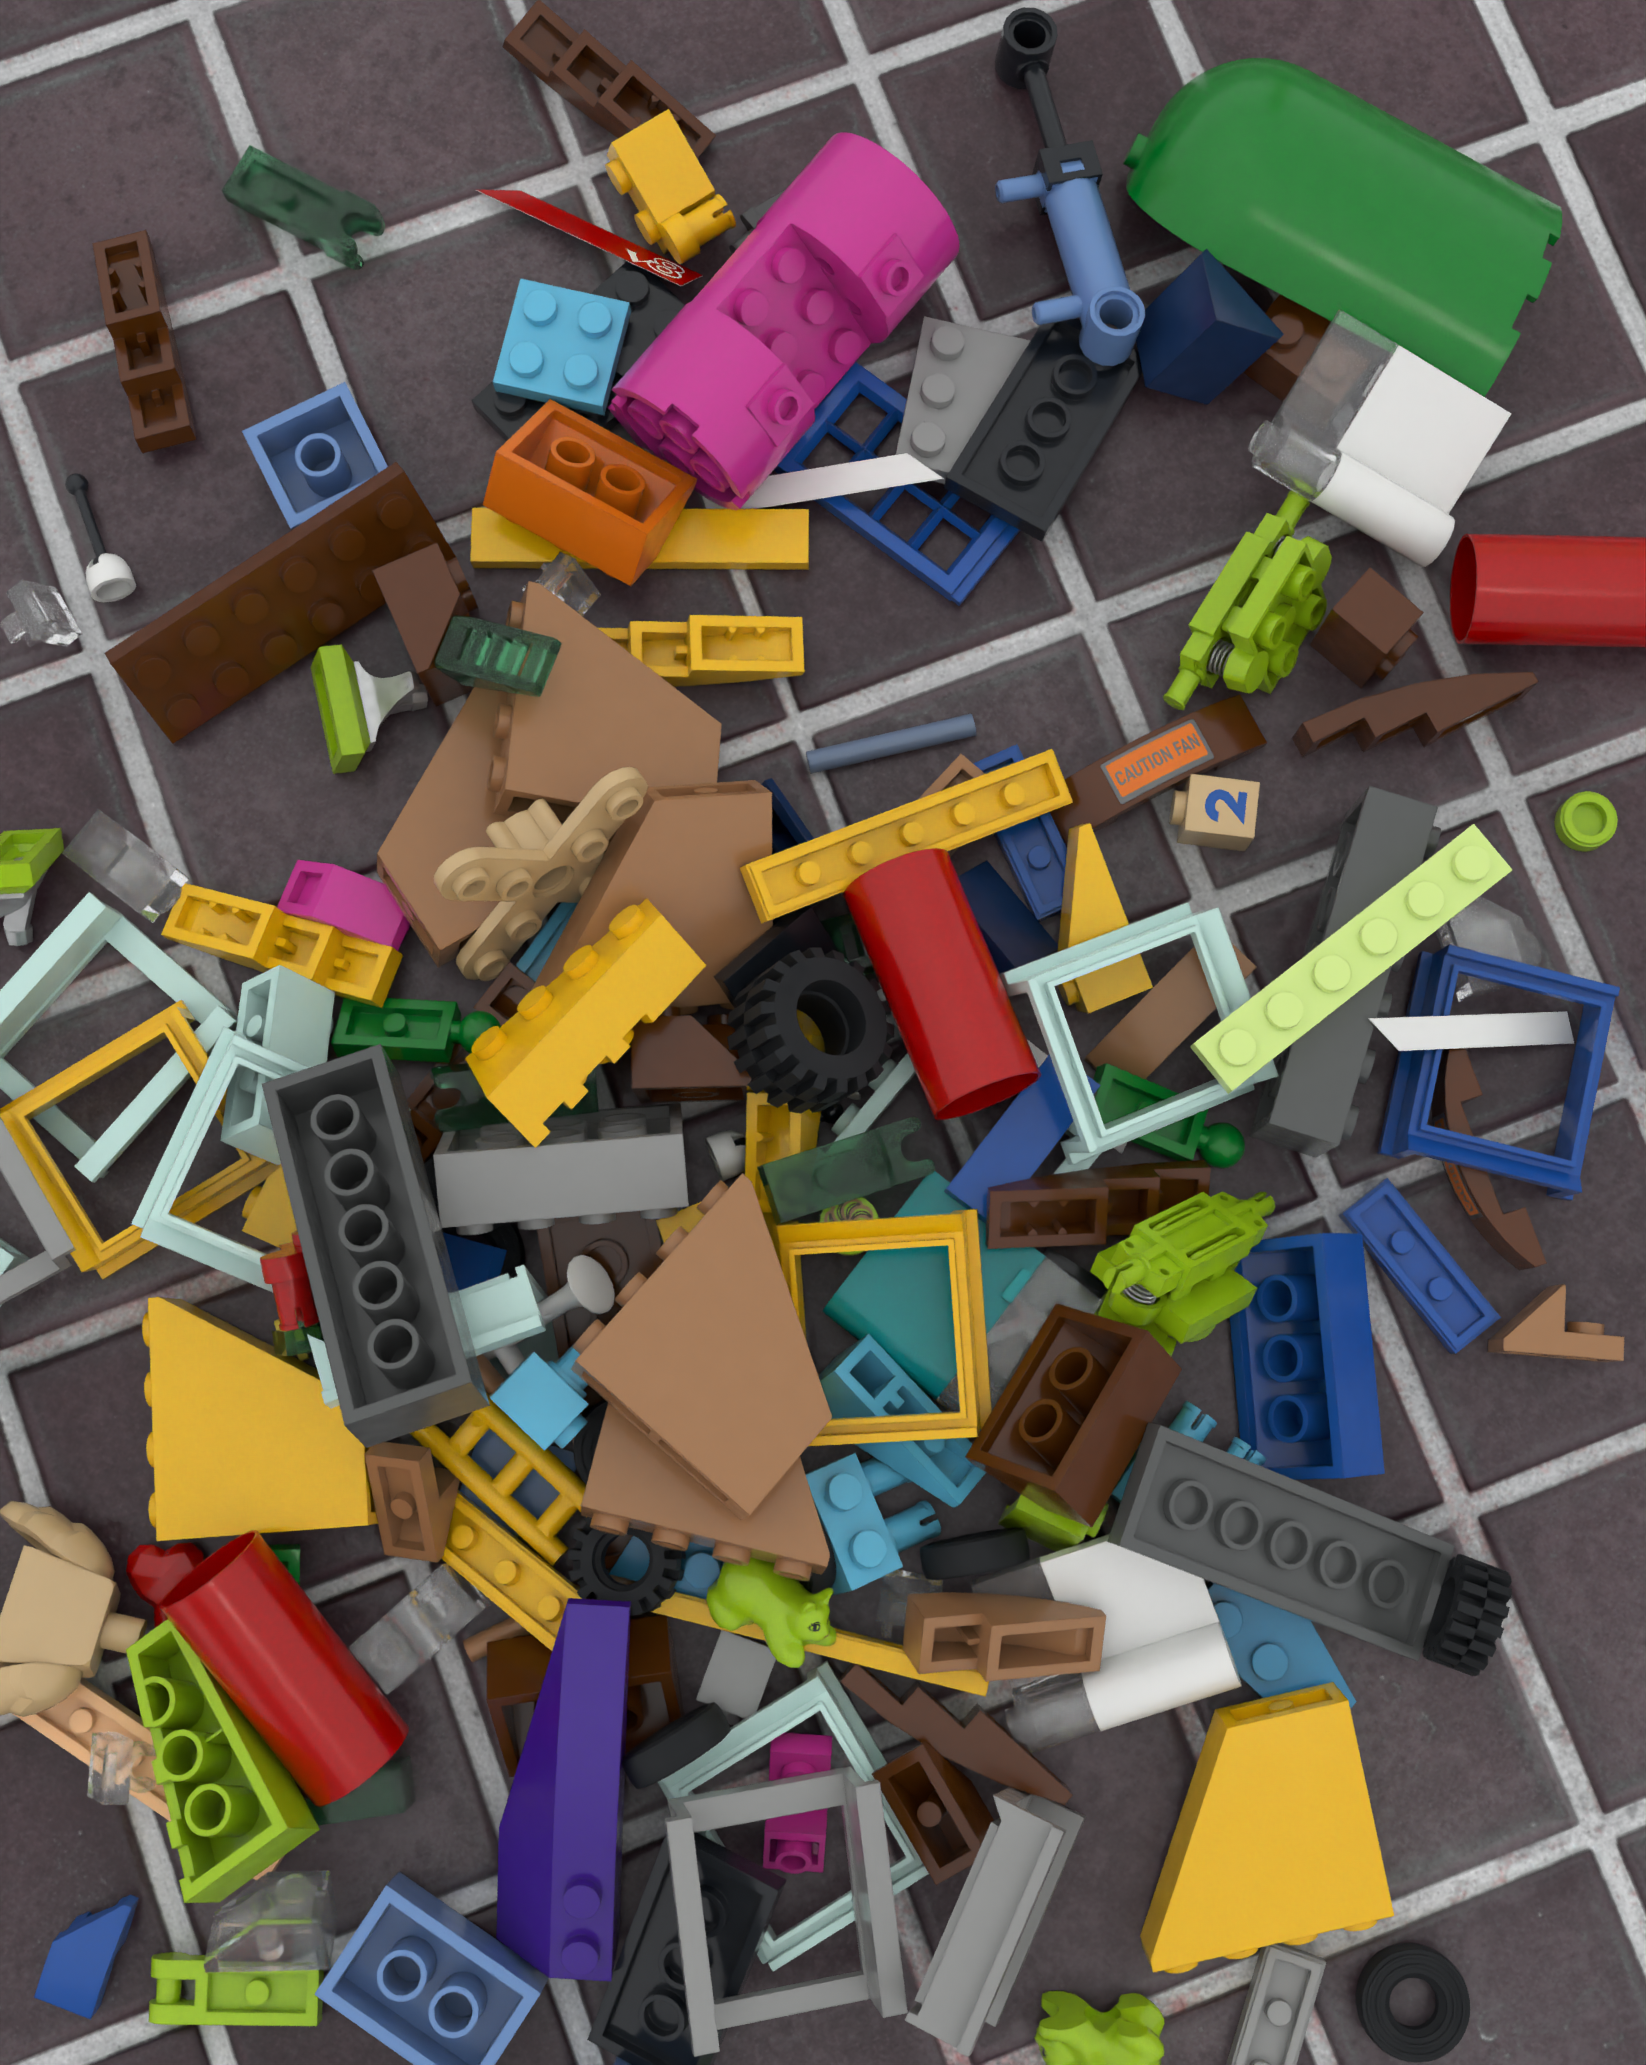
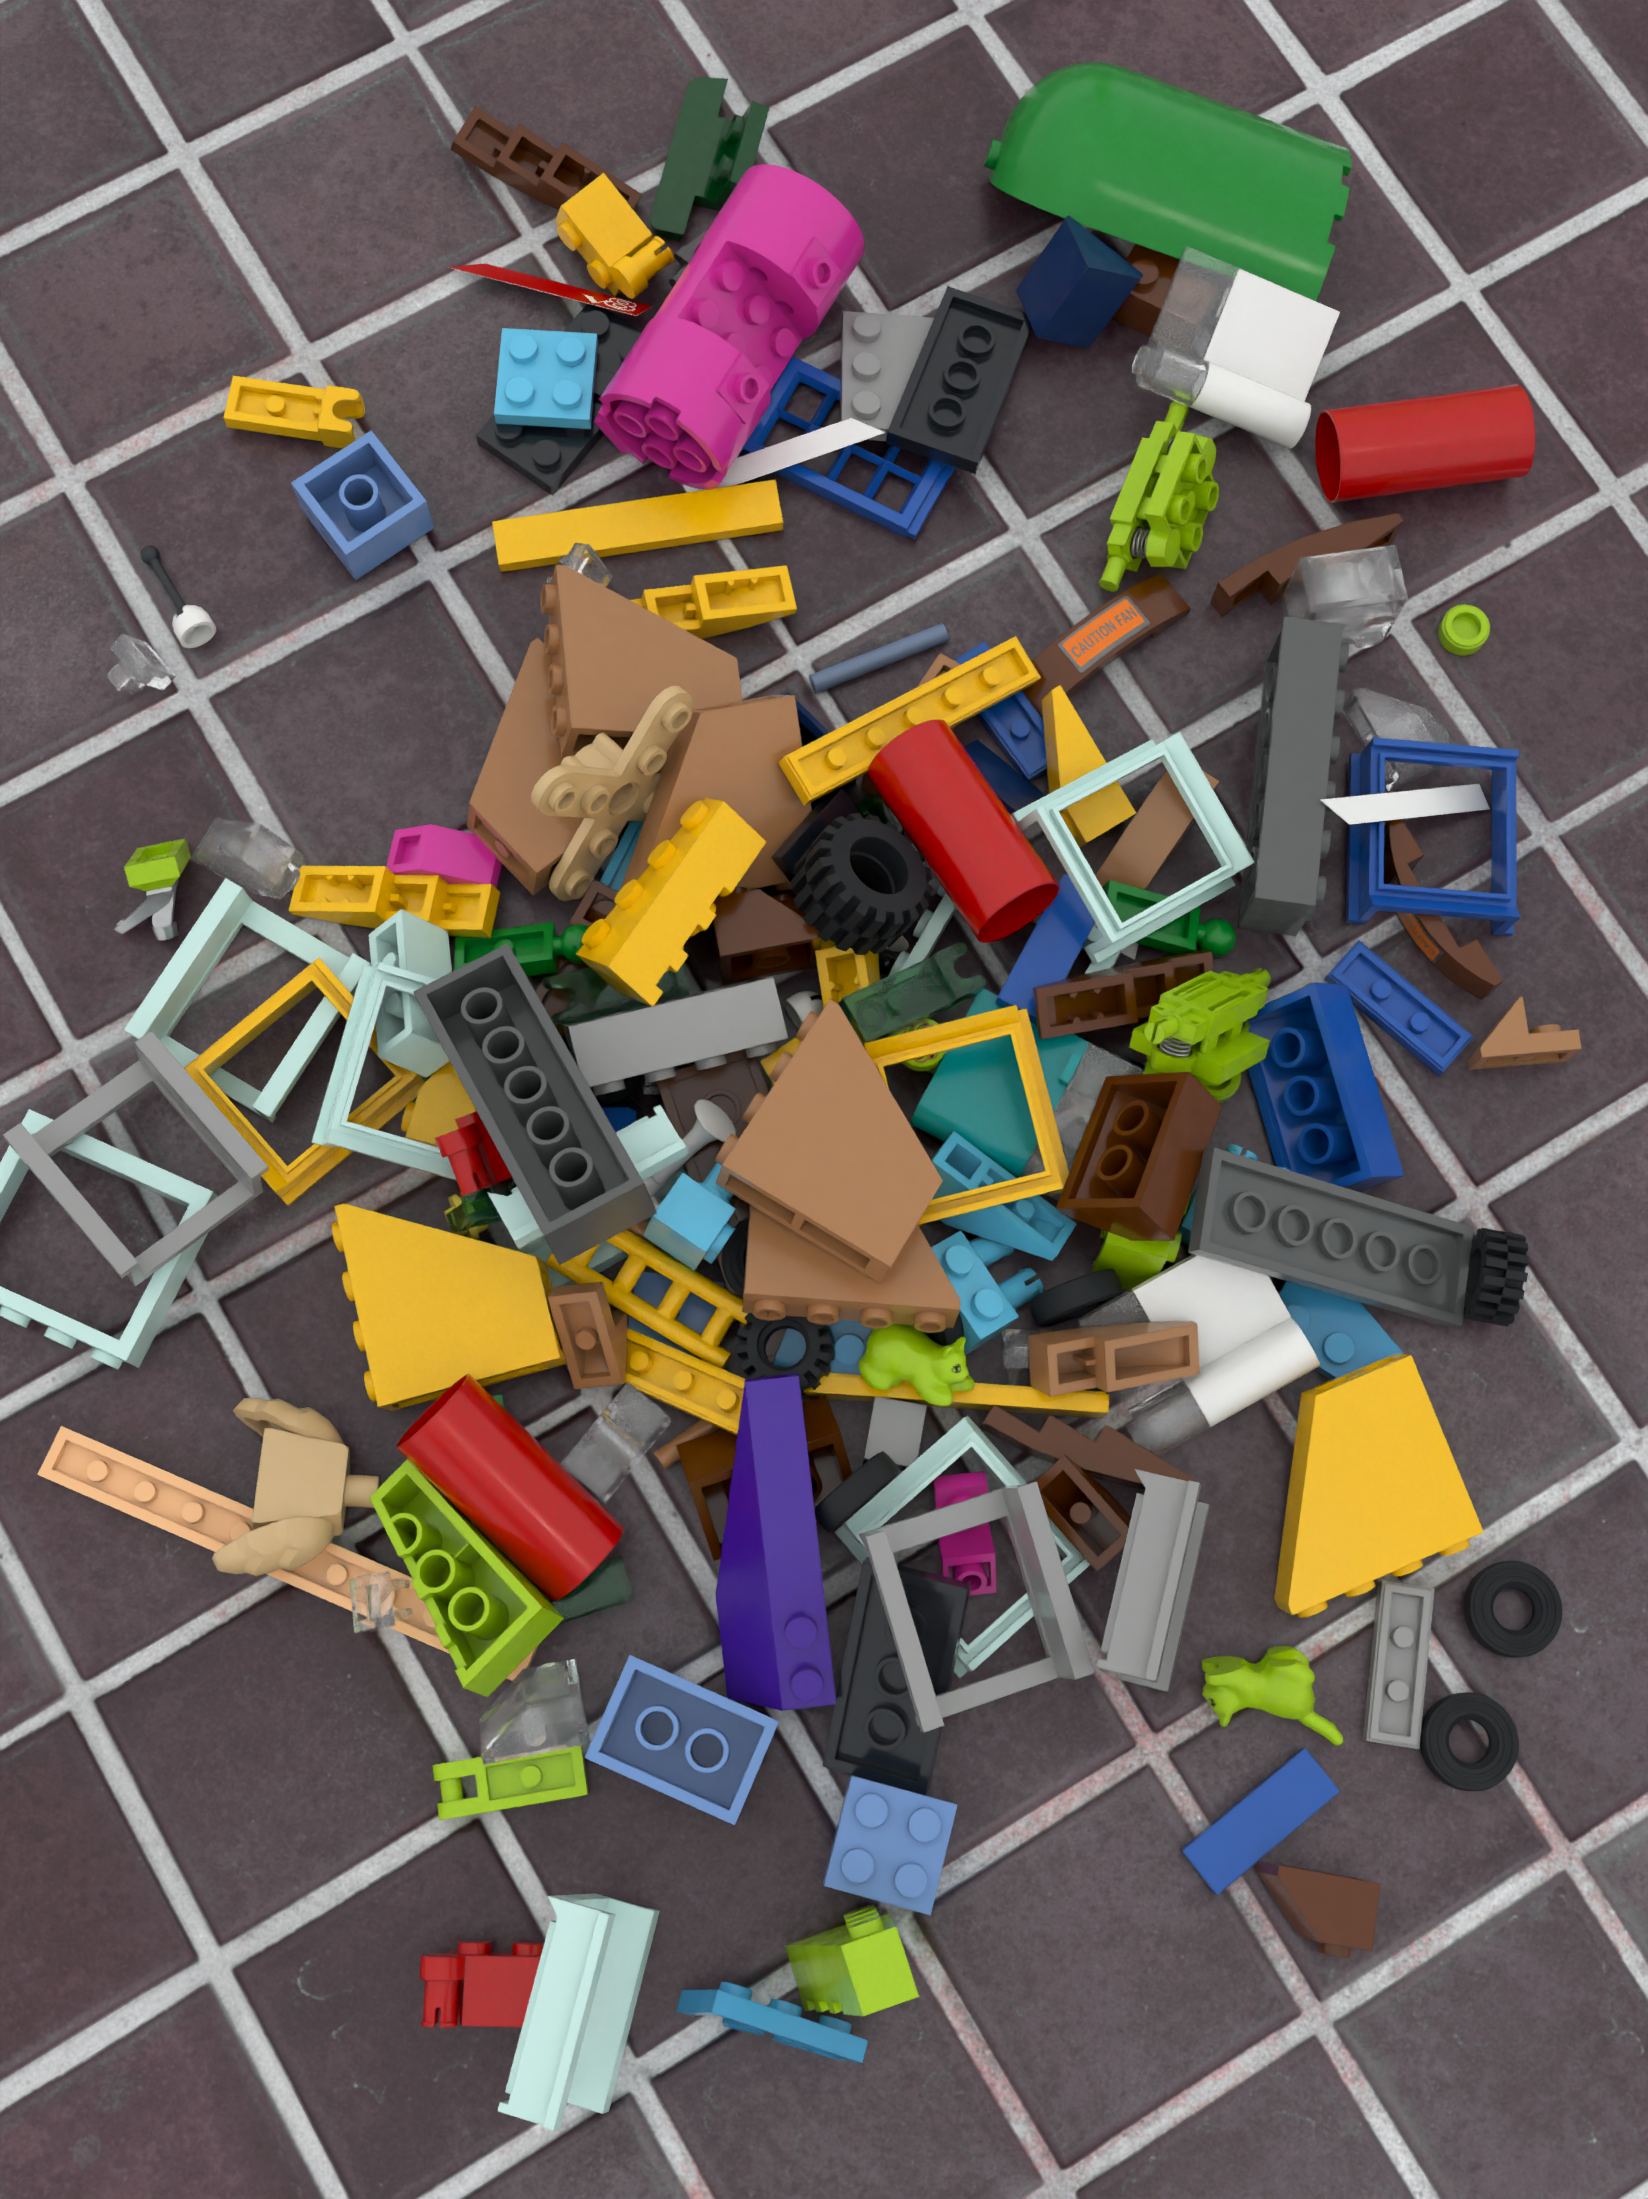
camera: 15 degrees left, 5 degrees down
blue slope [34,1895,139,2020] -> none
reddish brown slope [92,230,197,454] -> none
reddish brown plate [104,462,456,744] -> none
red rock [126,1542,204,1628] -> none
clear green plate [222,145,385,270] -> none
lime piece [310,644,428,774] -> none
reddish brown slope [372,543,501,707] -> none
clear green slope [435,615,562,697] -> none
orange slope [483,399,697,586] -> none
medium blue piece [995,7,1145,366] -> none
tan brick [1169,774,1260,851] -> none
yellowish green plate [1190,824,1512,1094] -> none
reddish brown brick [1310,567,1424,688] -> none
none -> yellow plate [223,376,365,449]
none -> dark green plate [650,77,769,241]
none -> clear brick [1281,545,1408,648]

